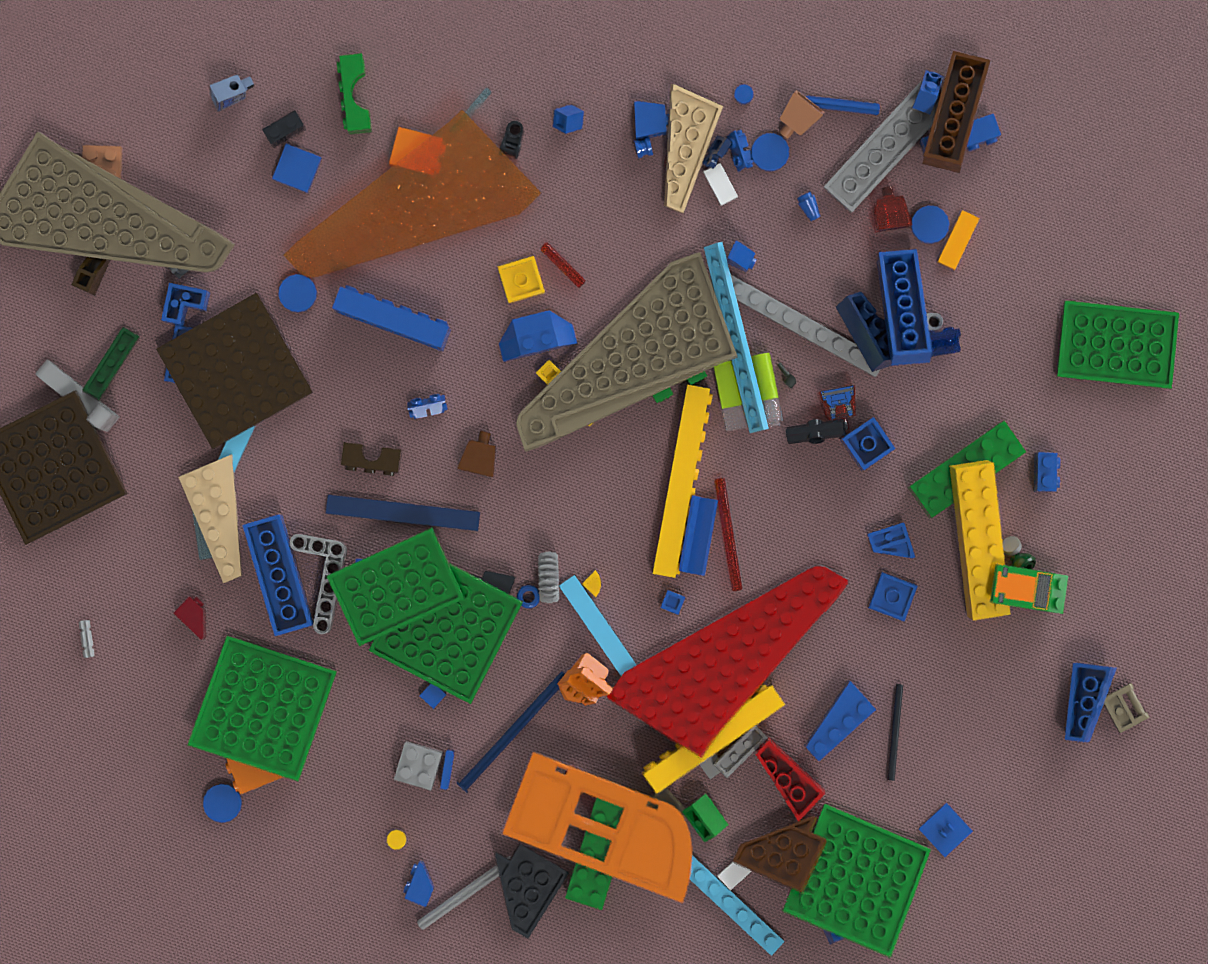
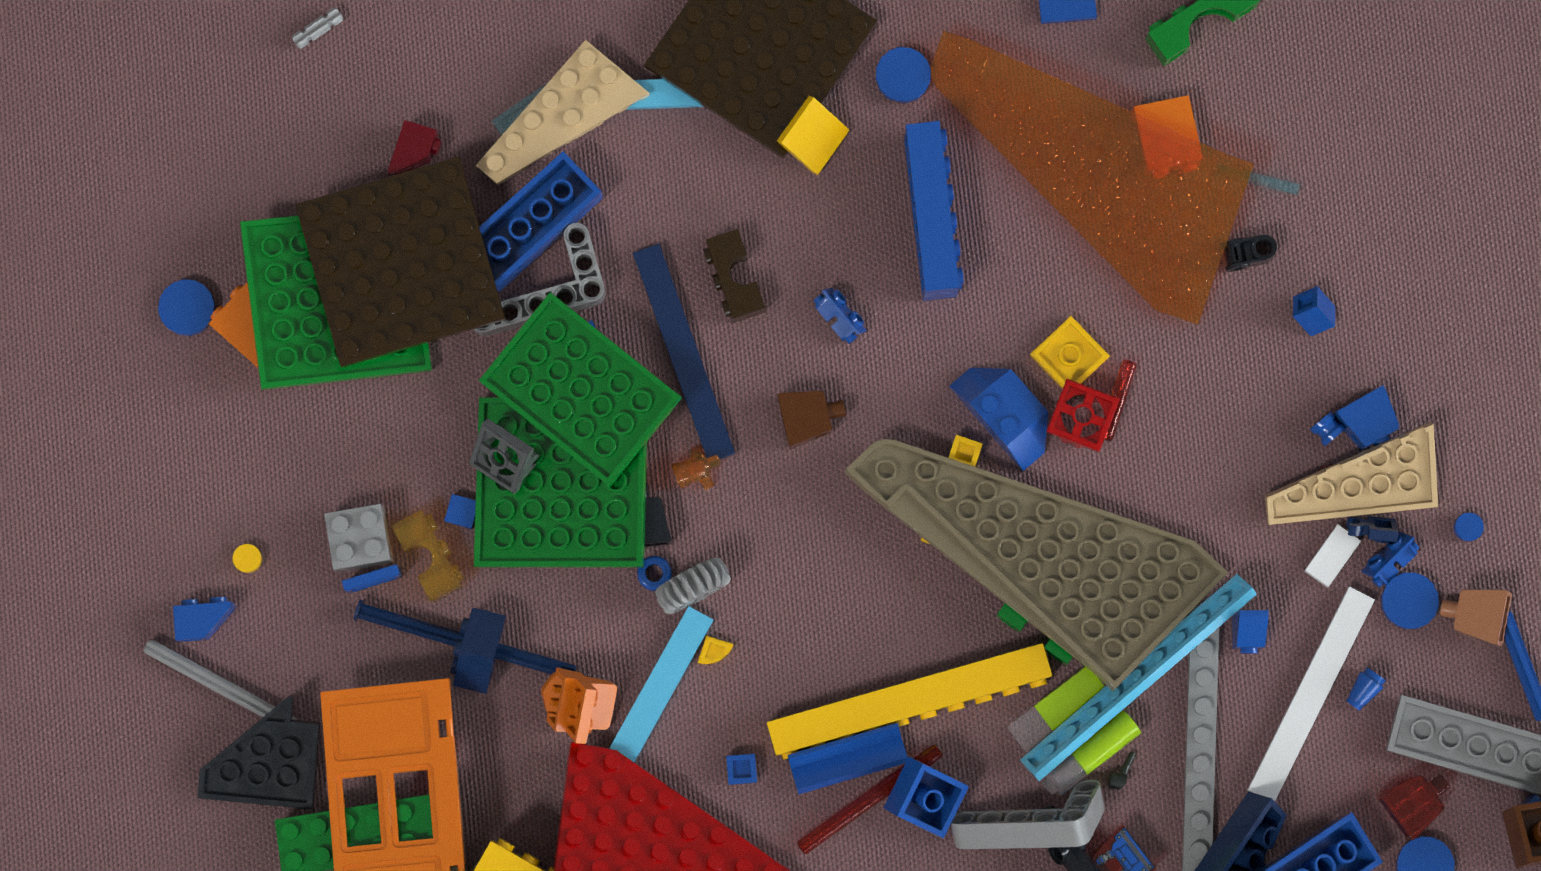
camera: 65 degrees right, 5 degrees down
none -> dark brown plate [295,156,506,368]
none -> clear yellow arch [391,510,464,603]
none -> dark blue brick [450,607,506,694]
none -> dark grey piece [469,418,539,494]
none -> clear orange piece [672,446,721,490]
none -> yellow tile [777,96,849,175]
none -> blue brick [884,757,969,838]
none -> light grey beam [951,779,1105,849]
none -> red piece [1046,379,1120,453]
none -> white tile [1247,587,1375,801]

